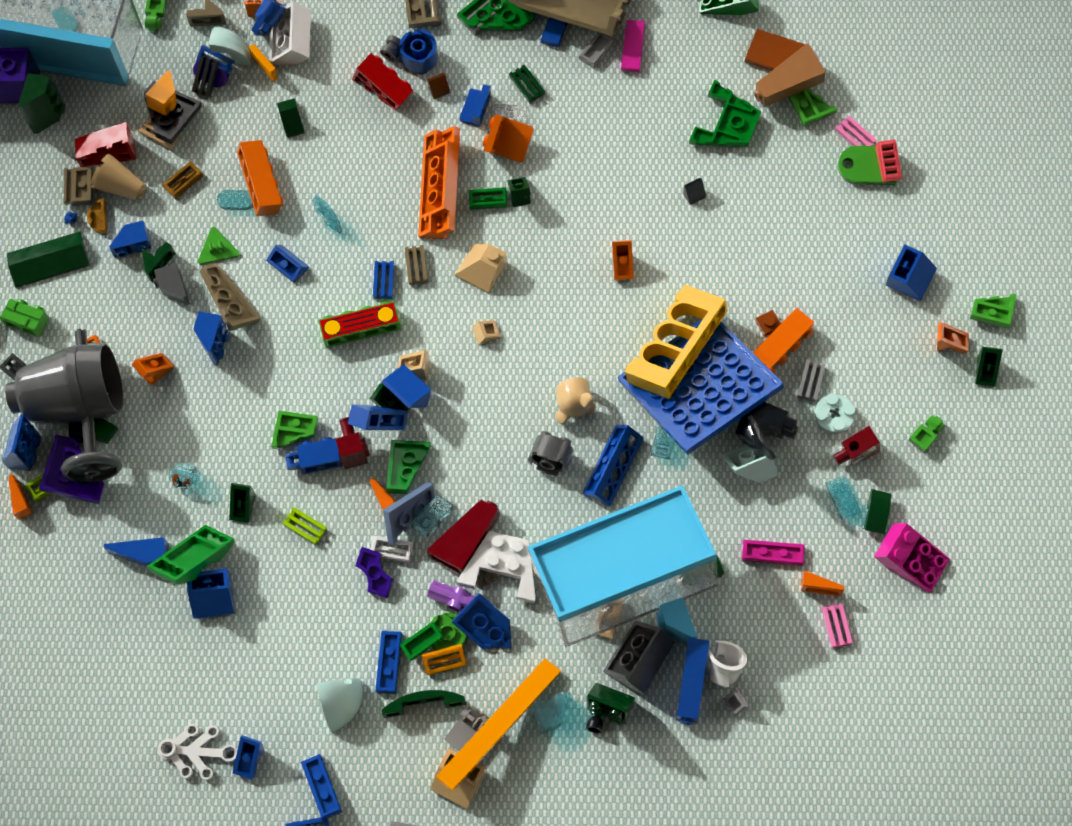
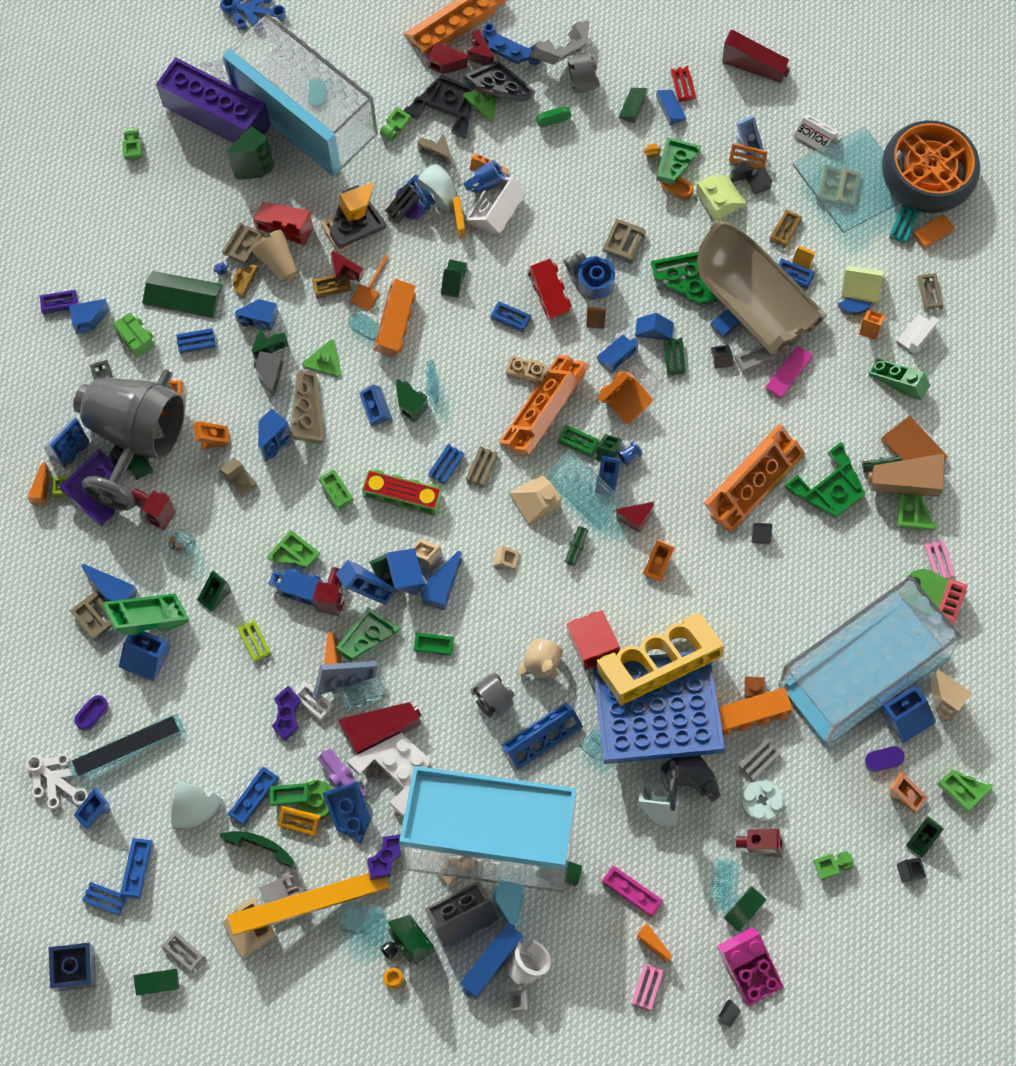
camera: 30 degrees right, 0 degrees up
none -> black tile [67,713,185,781]
none -> dark tan plate [70,590,113,641]
none -> dark purple tile [74,695,109,731]
none -> dark red brick [131,488,176,531]
none -> blue tile [176,328,216,354]
none -> dark tan slope [219,457,257,497]
none -> bright green plate [318,469,354,510]
none -> dark red slope [331,250,364,283]
none -> orange piece [350,255,388,311]
none -> dark purple tile [366,834,406,880]
none -> light orange plate [383,968,404,989]
none -> dark green slope [396,379,428,423]
none -> green tile [413,632,454,656]
none -> blue slope [420,551,463,610]
none -> blue tile [490,301,532,333]
none -> tan slope [505,355,548,383]
none -> clear light blue tile [545,449,624,529]
none -> dark green pin [564,526,589,566]
none -> brick [566,610,620,670]
none -> blue slope [595,456,621,497]
none -> dark red slope [616,501,654,533]
none -> blue bush [618,441,643,466]
none -> blue slope [635,313,674,340]
none -> orange slope [704,424,805,533]
none -> black slope [711,345,733,369]
none -> black slope [717,999,740,1027]
none -> clear piece [778,575,962,747]
none -> dark green pin [862,456,901,473]
none -> dark purple tile [865,746,905,772]
none -> black slope [897,858,926,883]
none -> tan slope [930,669,972,721]

